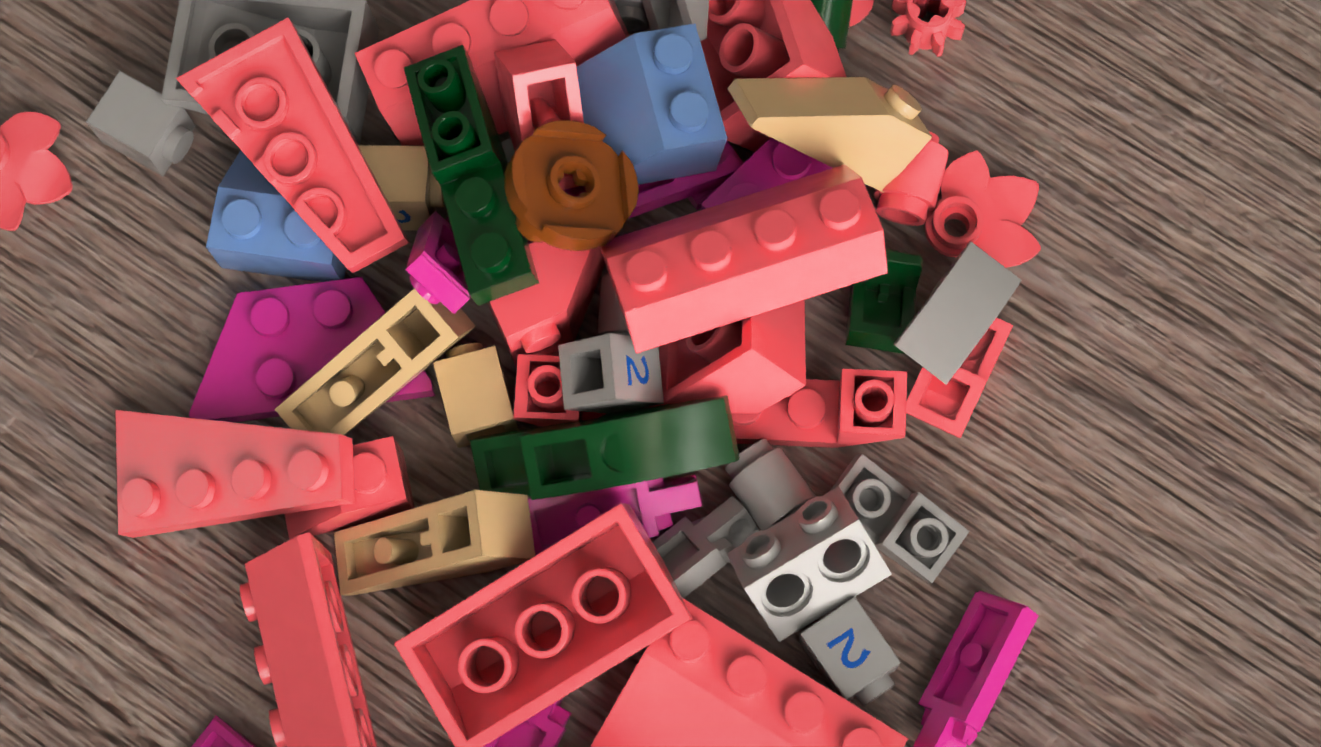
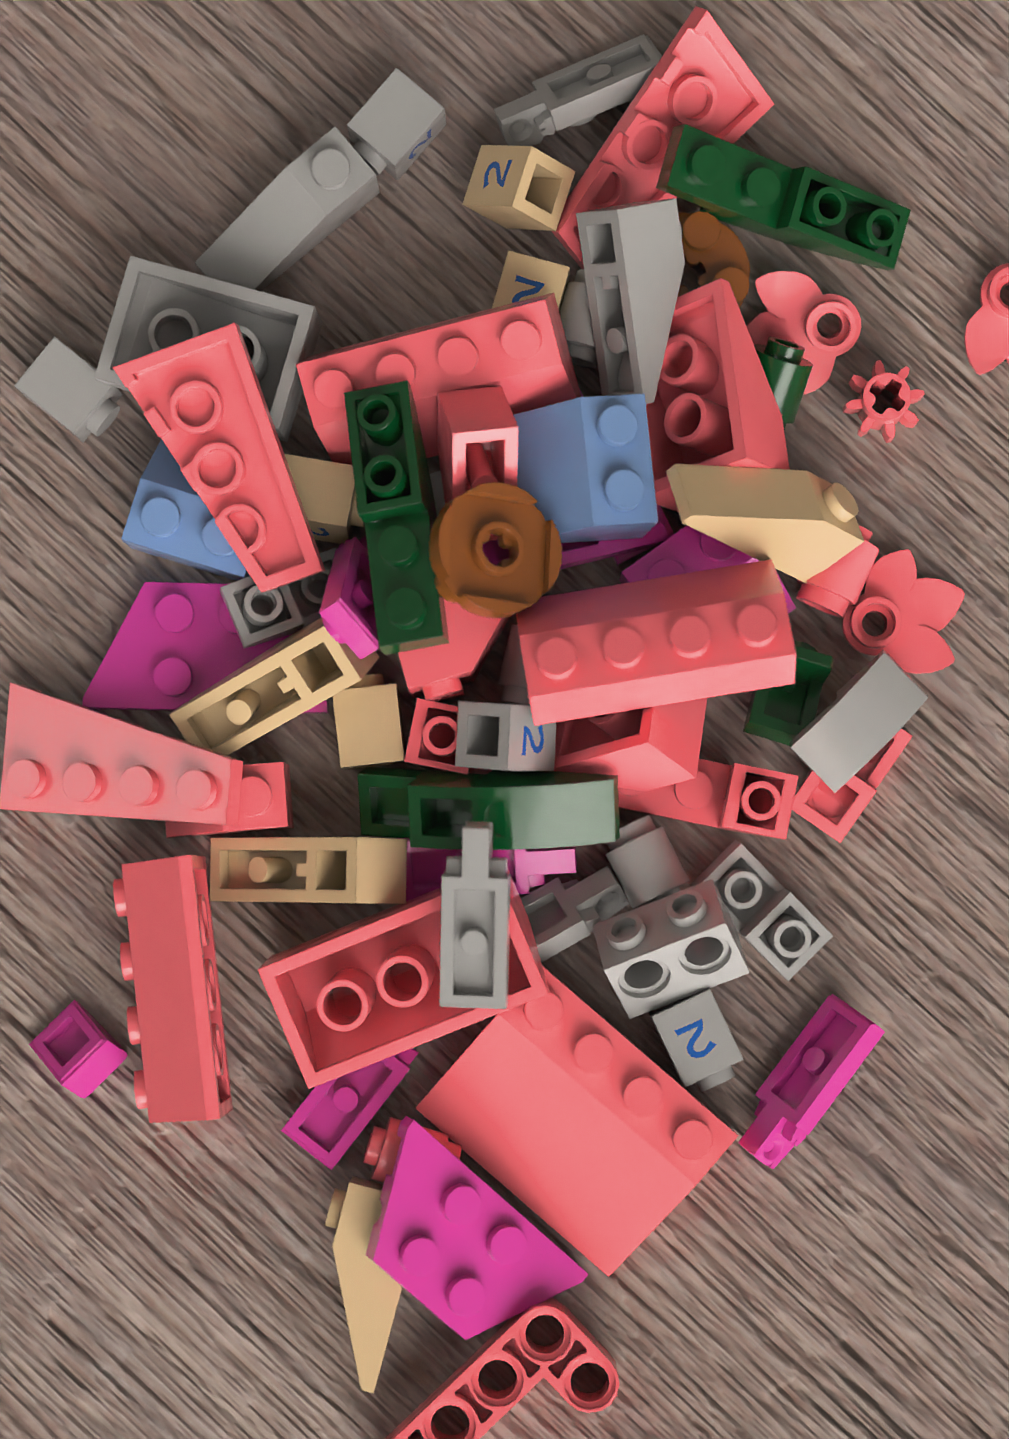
camera: 10 degrees right, 10 degrees up
none -> light grey slope [220,547,337,649]
none -> light grey hinge [440,821,511,1009]

